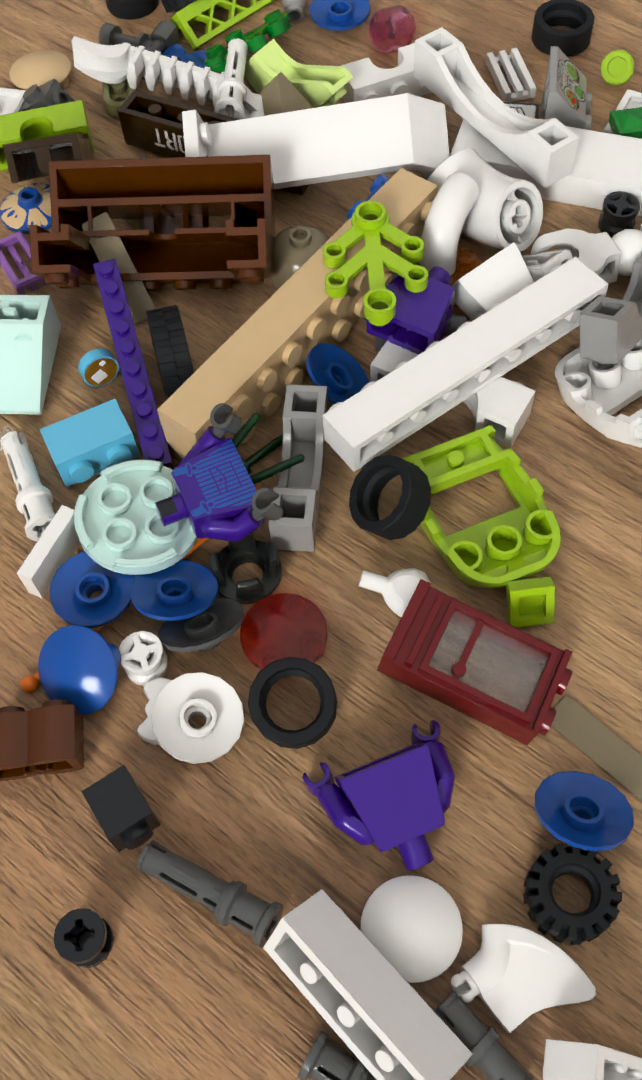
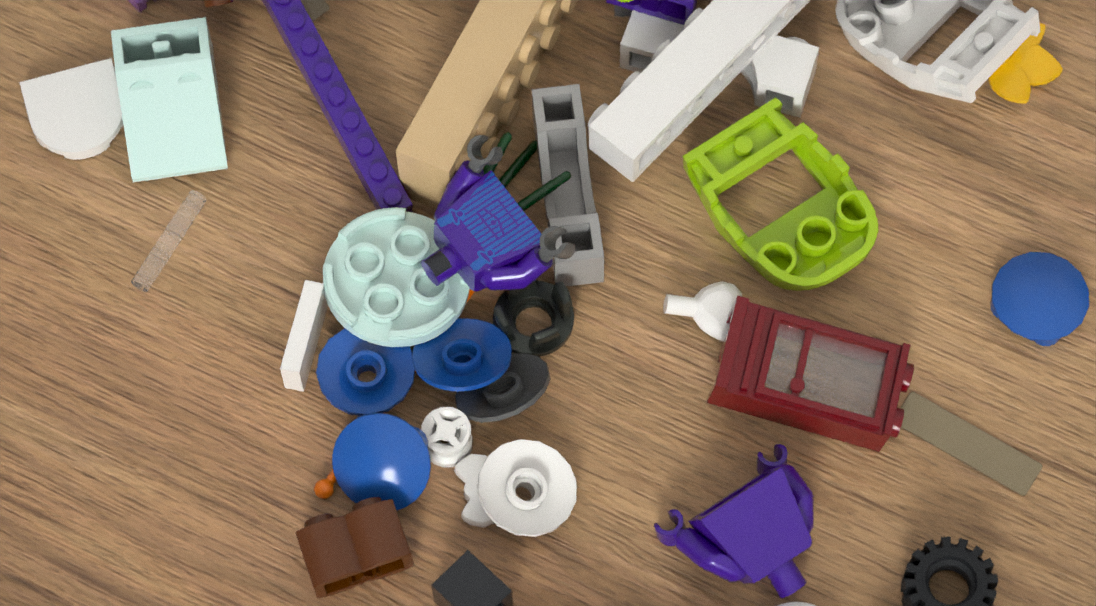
camera: 15 degrees left, 5 degrees up
white pin [0,431,55,541] -> none
medium azure brick [39,399,140,487] -> none
tile [78,348,119,387] -> none
black tyre [146,305,194,396] -> none
clear red dish [240,593,328,671] -> none
black tyre [248,657,337,749] -> none
blue dish [306,343,369,405] -> none
black tyre [349,454,431,540] -> none
lime tile [506,577,555,628] -> none
blue dish [534,771,634,851] -> none

